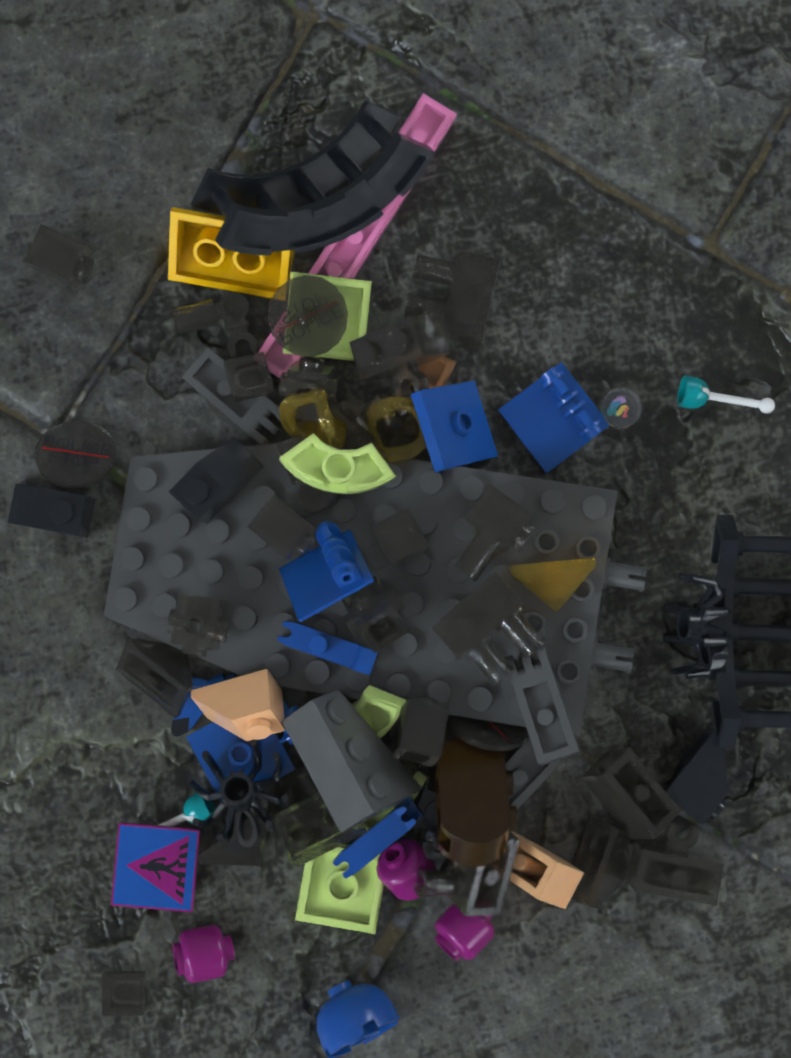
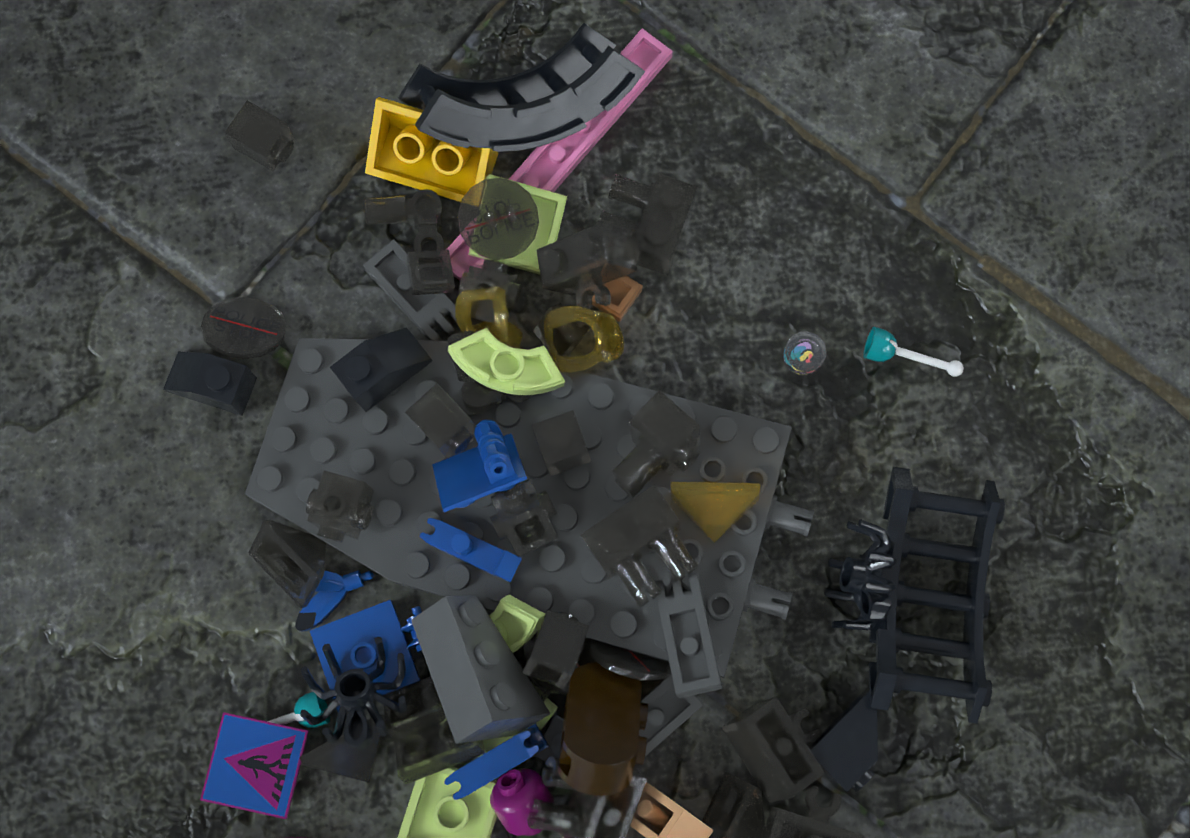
camera: 10 degrees right, 10 degrees down
light nougat slope [191,669,285,741] -> none
blue plate [411,380,498,473] -> none
blue hinge [498,362,610,474] -> none

